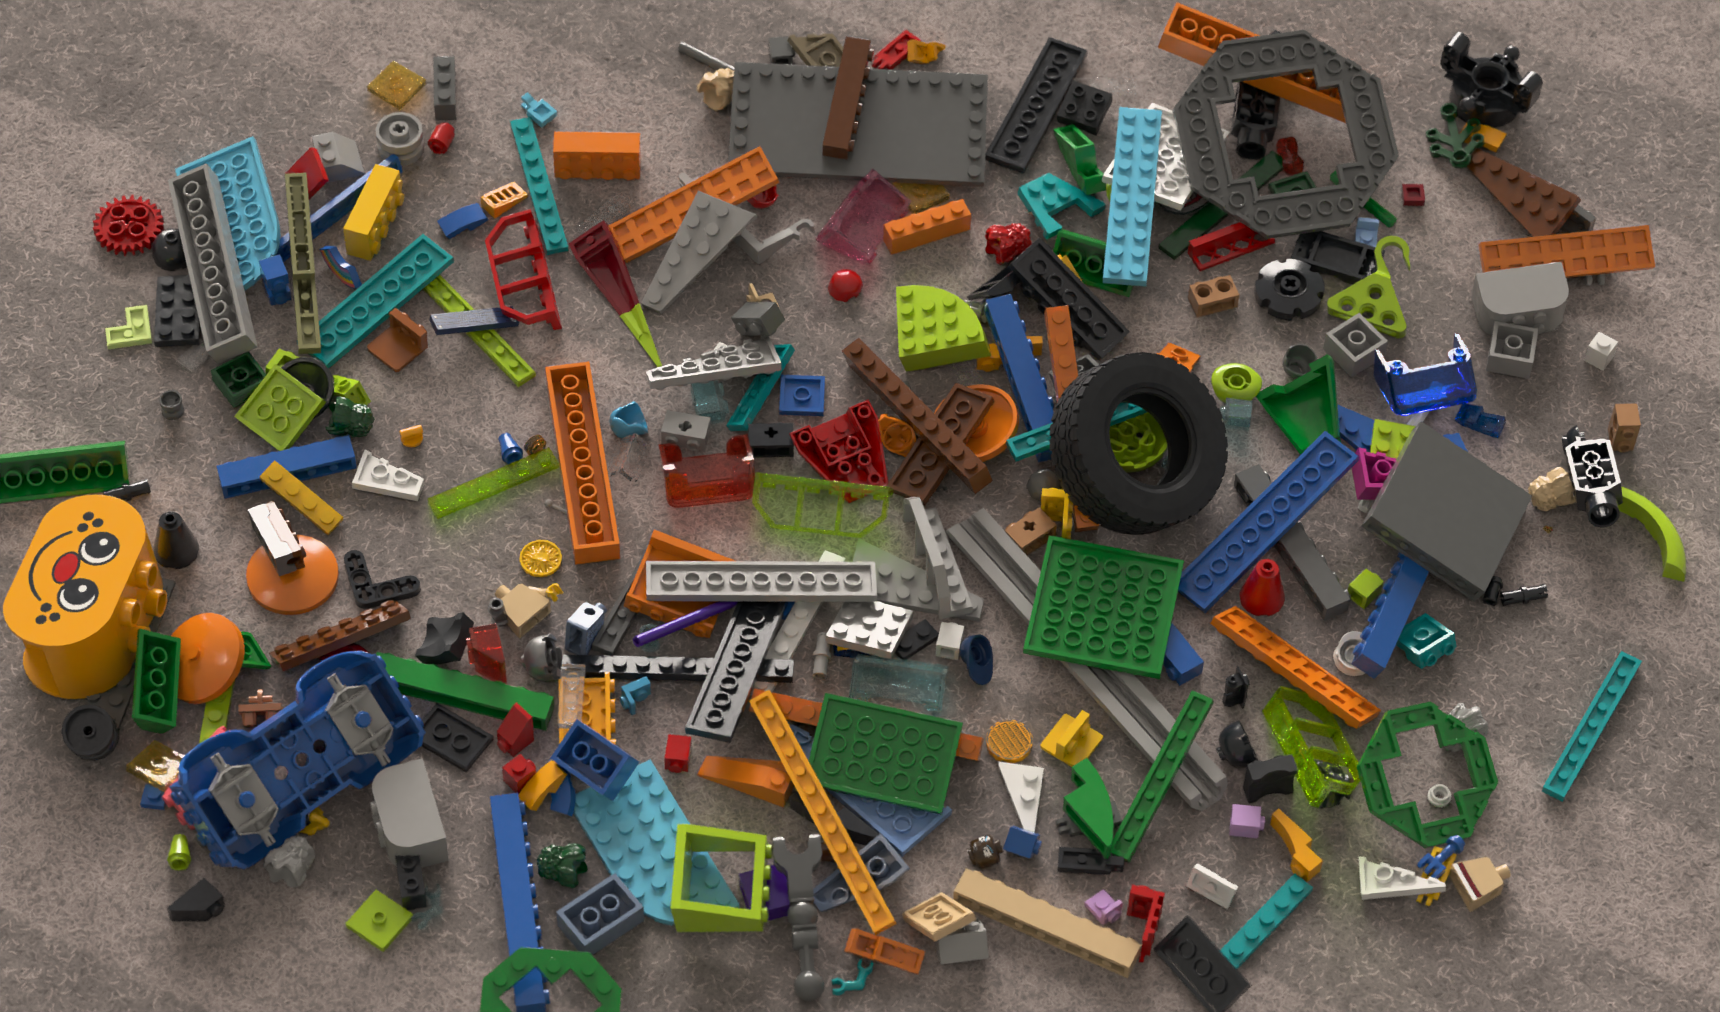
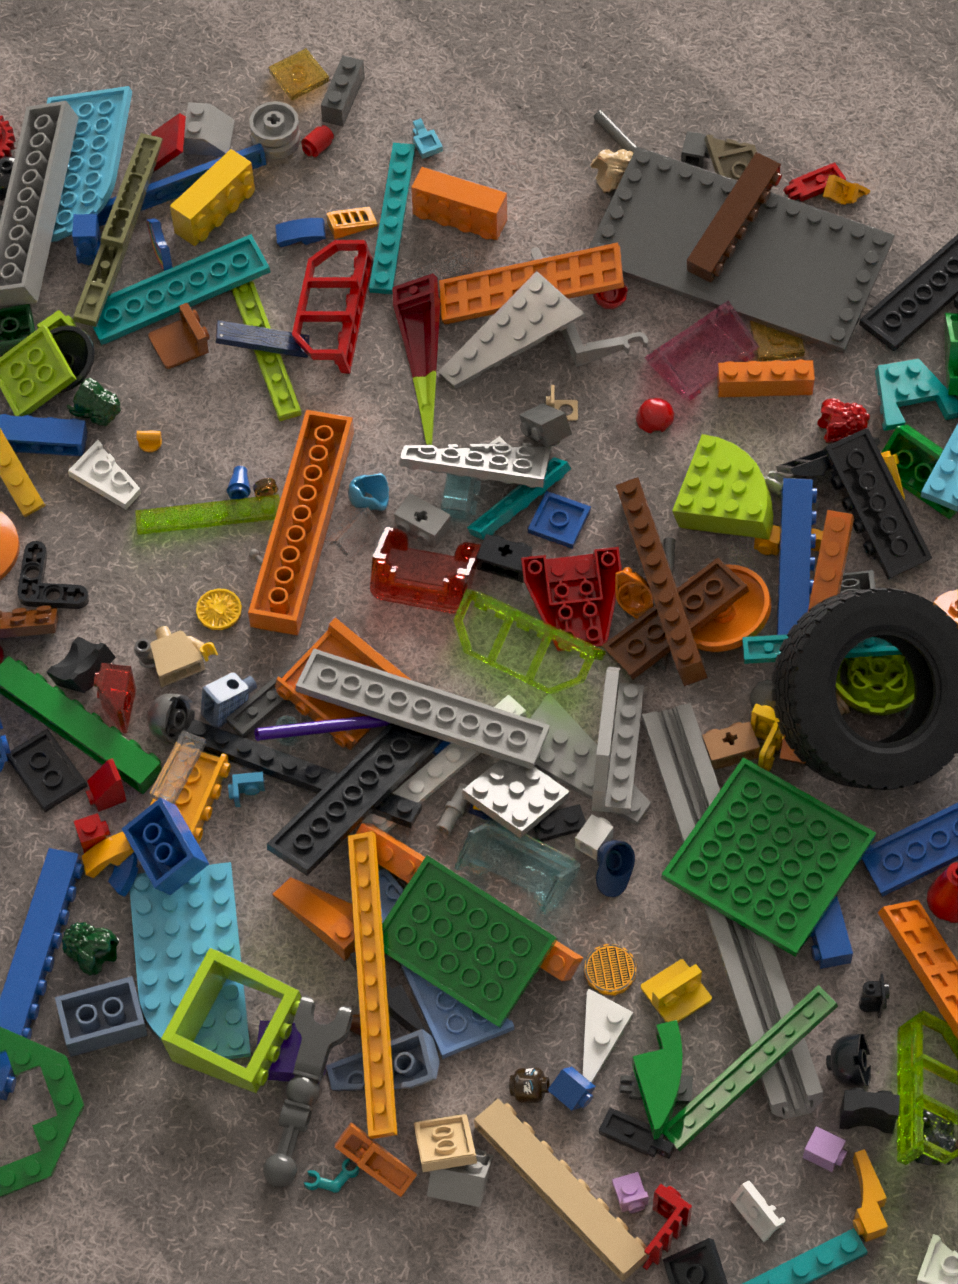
camera: 25 degrees right, 5 degrees up
lime bracket [333,375,371,405] -> none
red brick [664,734,692,773] -> none

